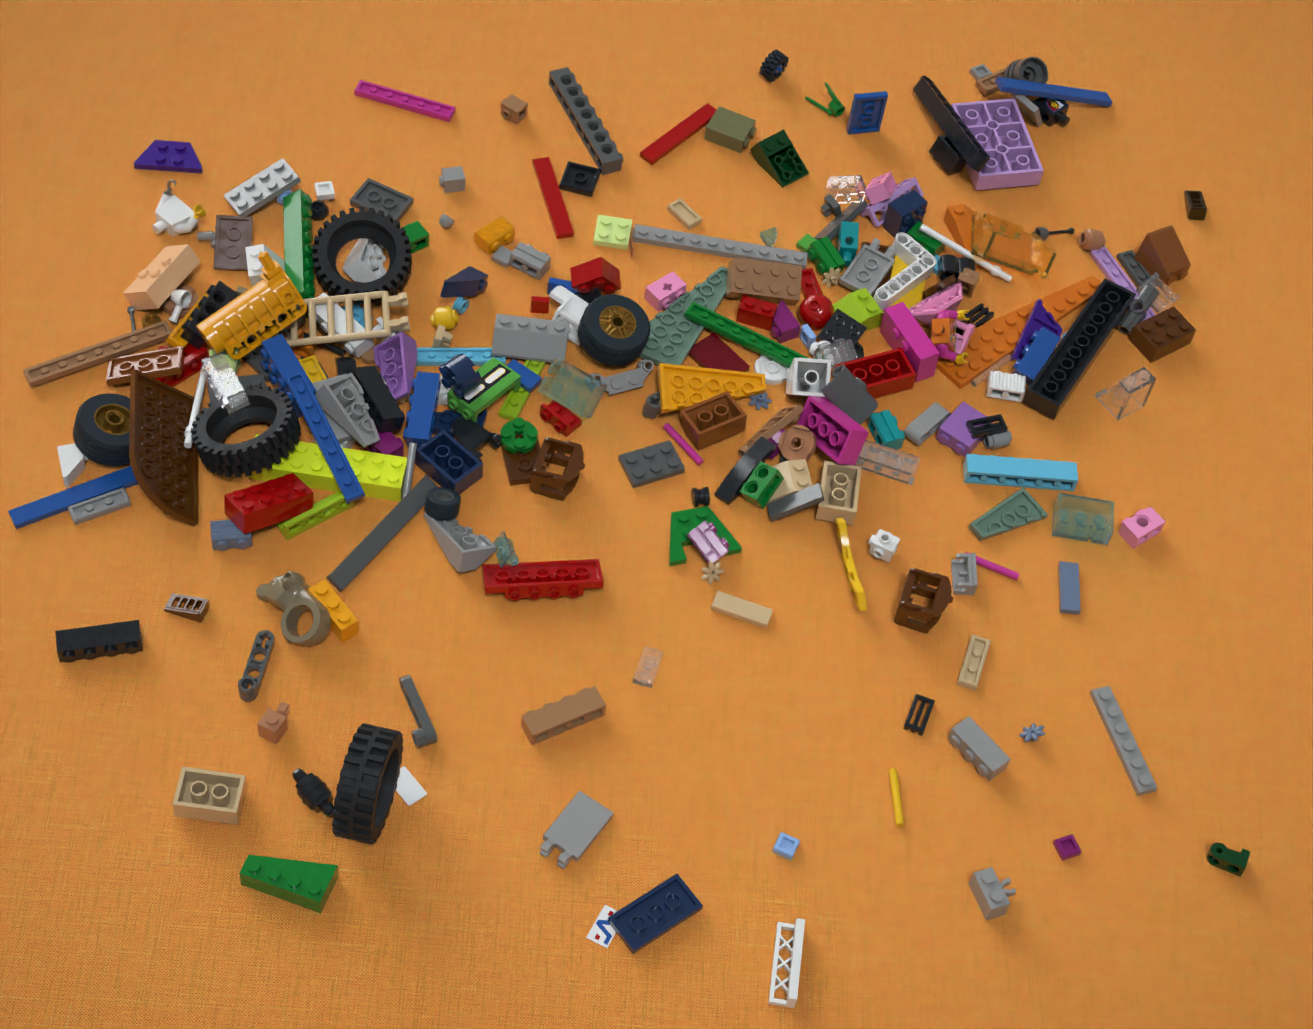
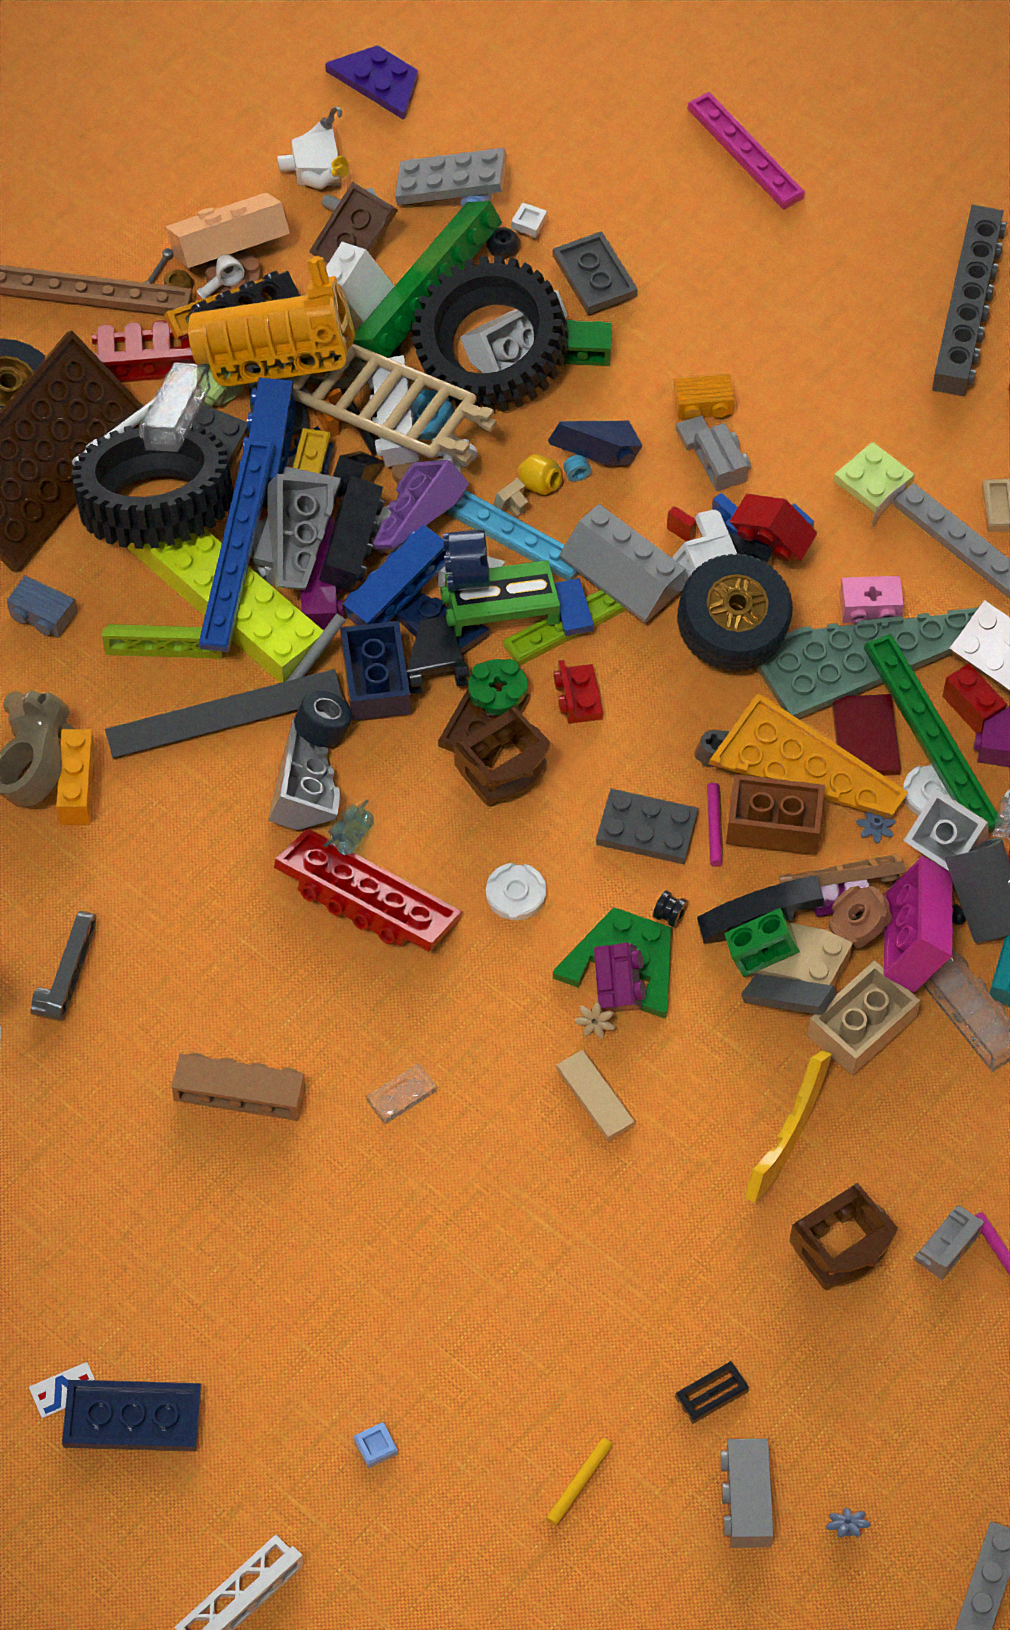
camera: 45 degrees right, 5 degrees up
dark orange tile [106,346,184,386] -> none
red brick [224,473,313,534] -> none
light grey brick [439,166,465,193] -> none
light grey hinge [439,213,455,228] -> none
medium nougat brick [500,94,528,125] -> none
red tile [532,157,574,239] -> none
clear light blue piece [537,358,608,418] -> none
light grey tile [539,790,614,869] -> none
black tile [559,161,601,197] -> none
light grey plate [585,359,654,396] -> none
white brick [868,529,900,563] -> none
tan tile [957,634,991,691] -> none
none -> white tile [486,863,546,921]

